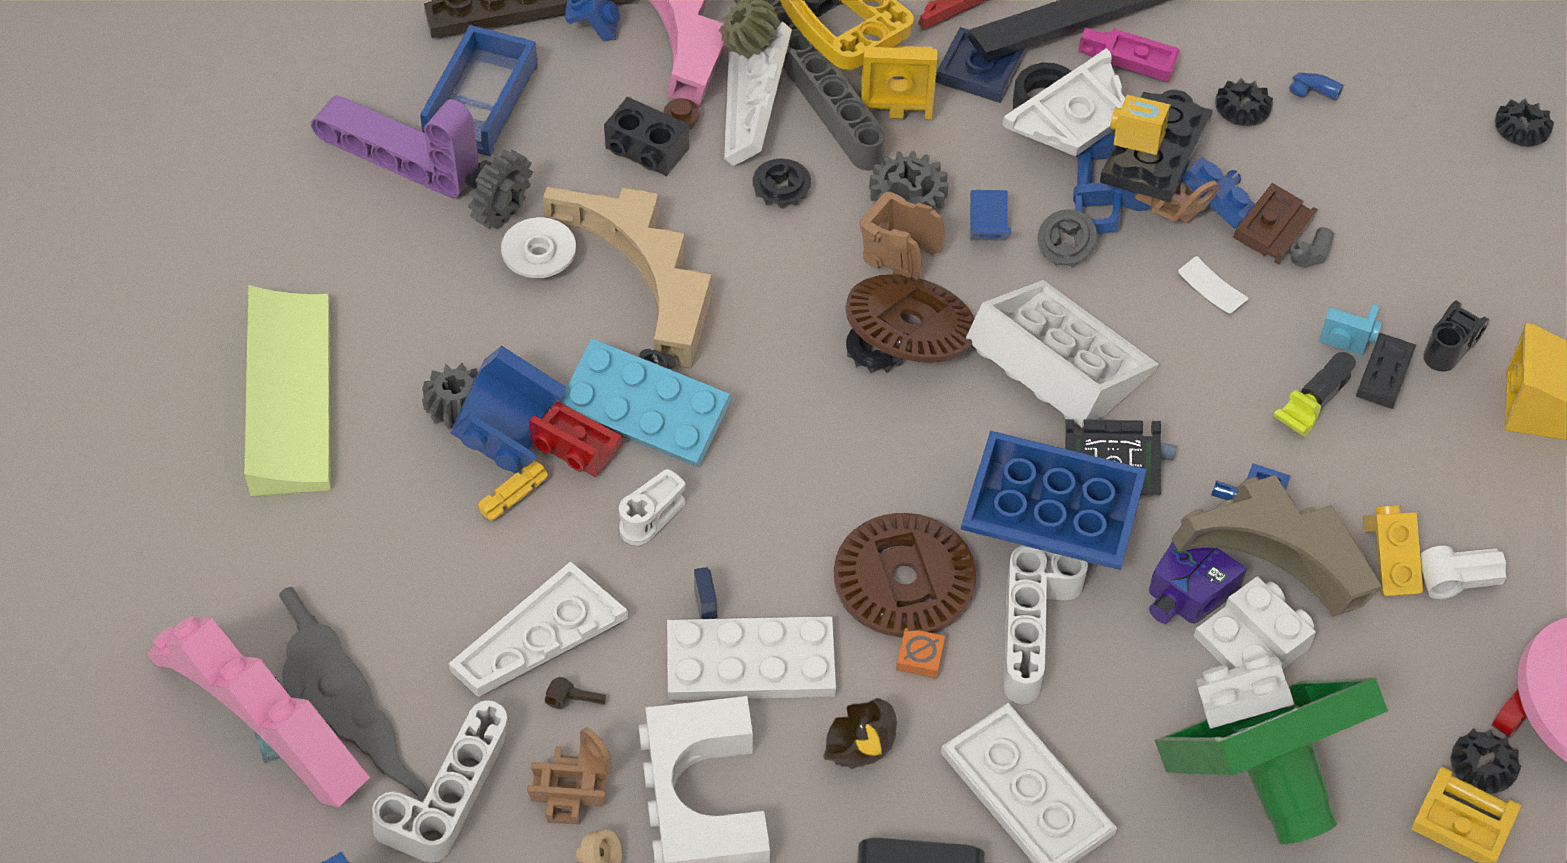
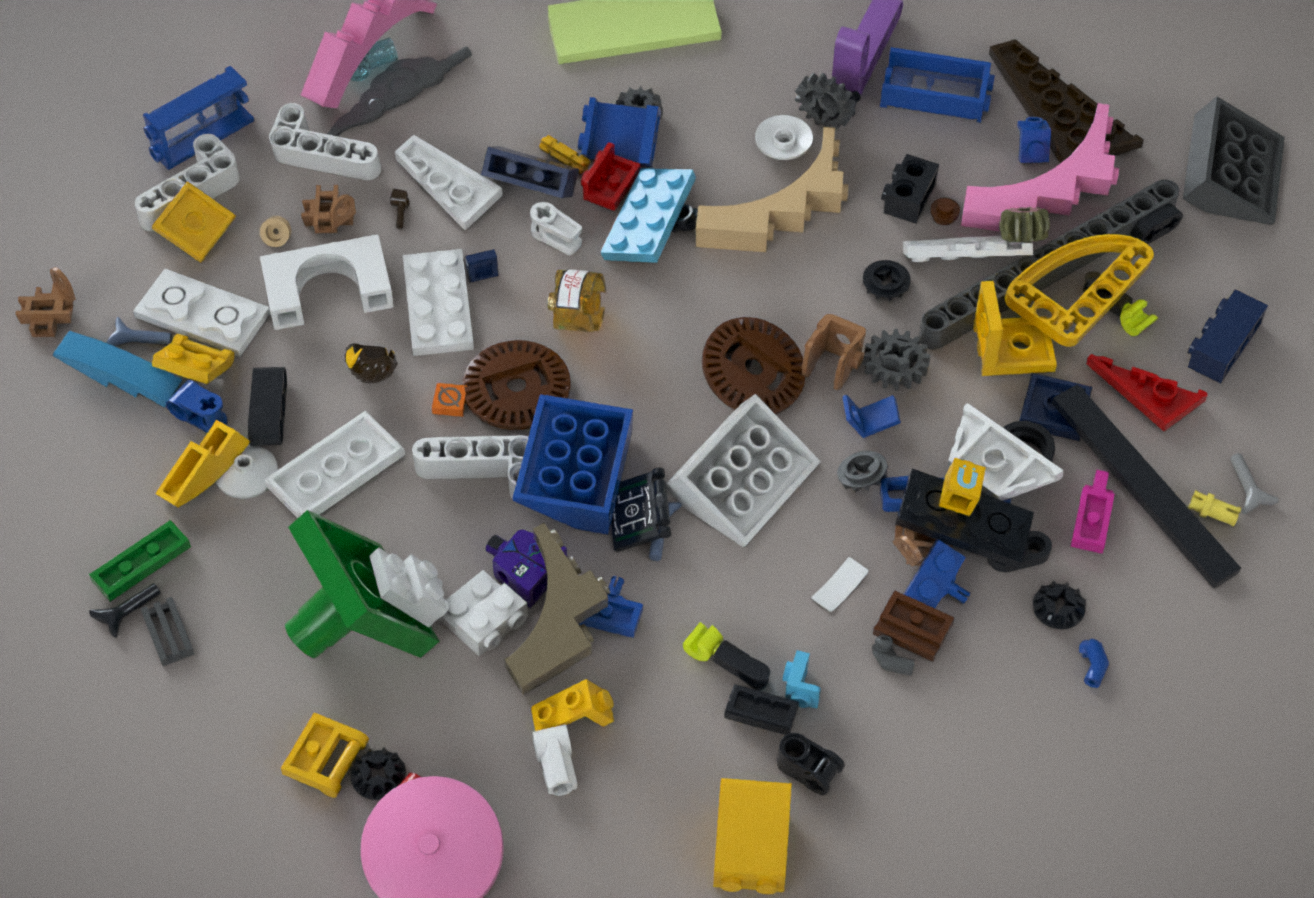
camera: 85 degrees right, 0 degrees up
black gear [1495,98,1554,146] -> none
none -> dark blue brick [481,146,579,198]
none -> clear yellow brick [548,269,606,332]

